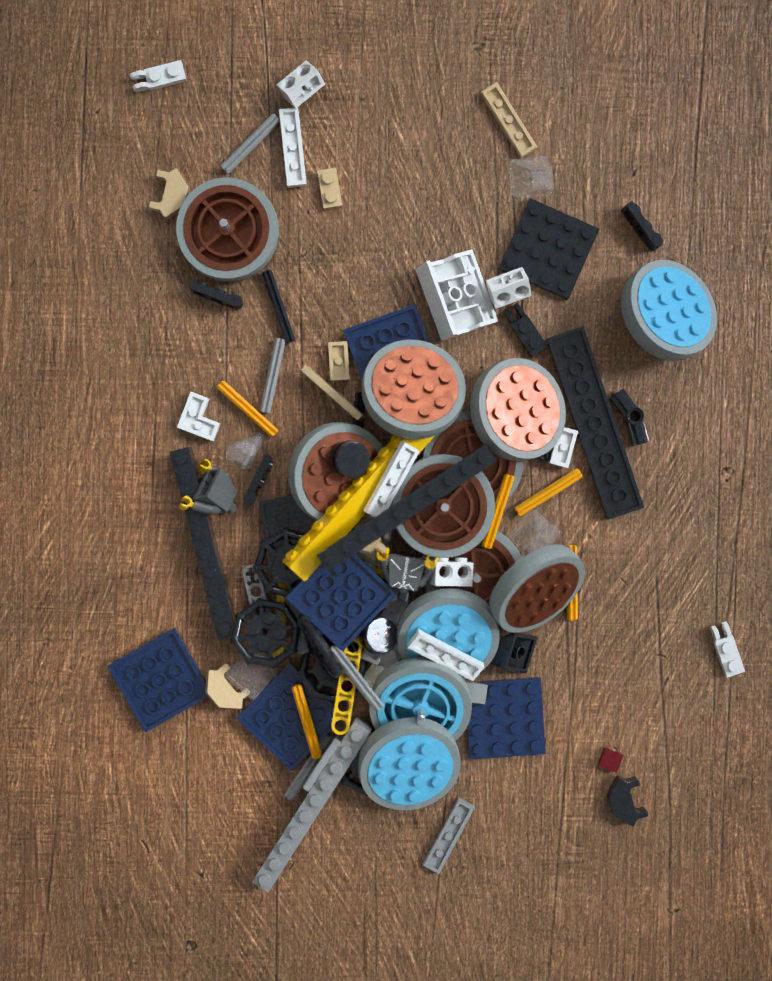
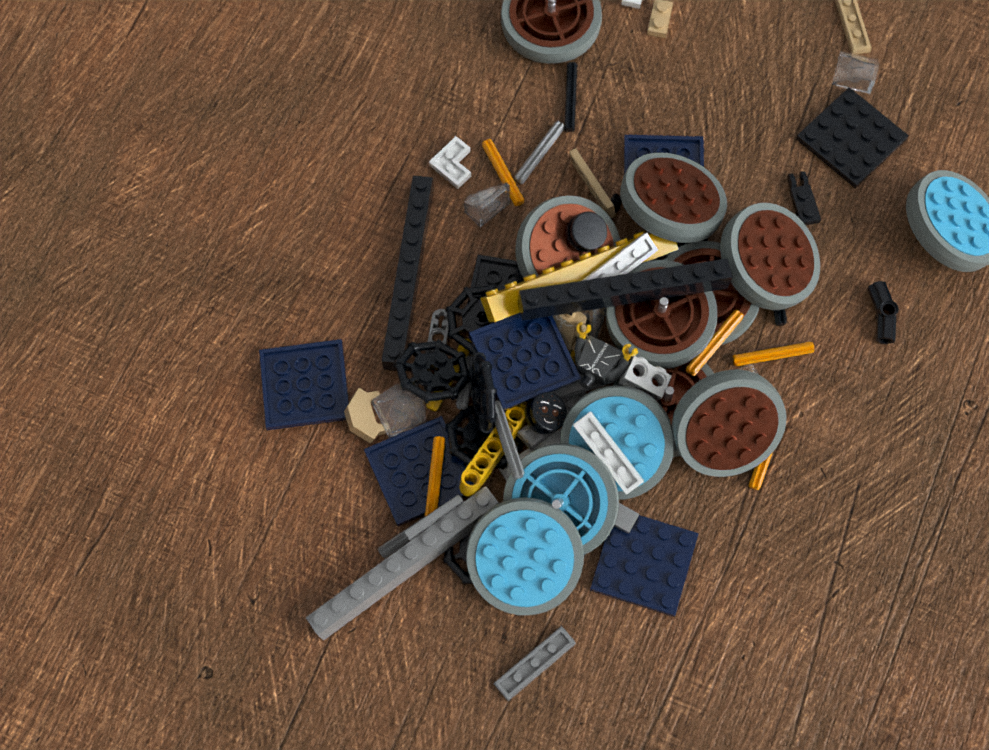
camera: 25 degrees right, 20 degrees down
dark grey torso [178,459,237,515] -> none
black hinge [189,281,243,310] -> none
black hinge [243,454,274,505] -> none
tan plate [328,341,350,381] -> none
white piece [415,250,498,341] -> none
white brick [486,267,532,309] -> none
black slope [490,632,538,673] -> none
black plate [546,326,644,520] -> none
white plate [549,427,578,468] -> none
dark red tile [598,747,624,773] -> none
black piece [606,775,648,826] -> none
black hinge [621,201,663,251] -> none
white hinge [710,621,745,678] -> none

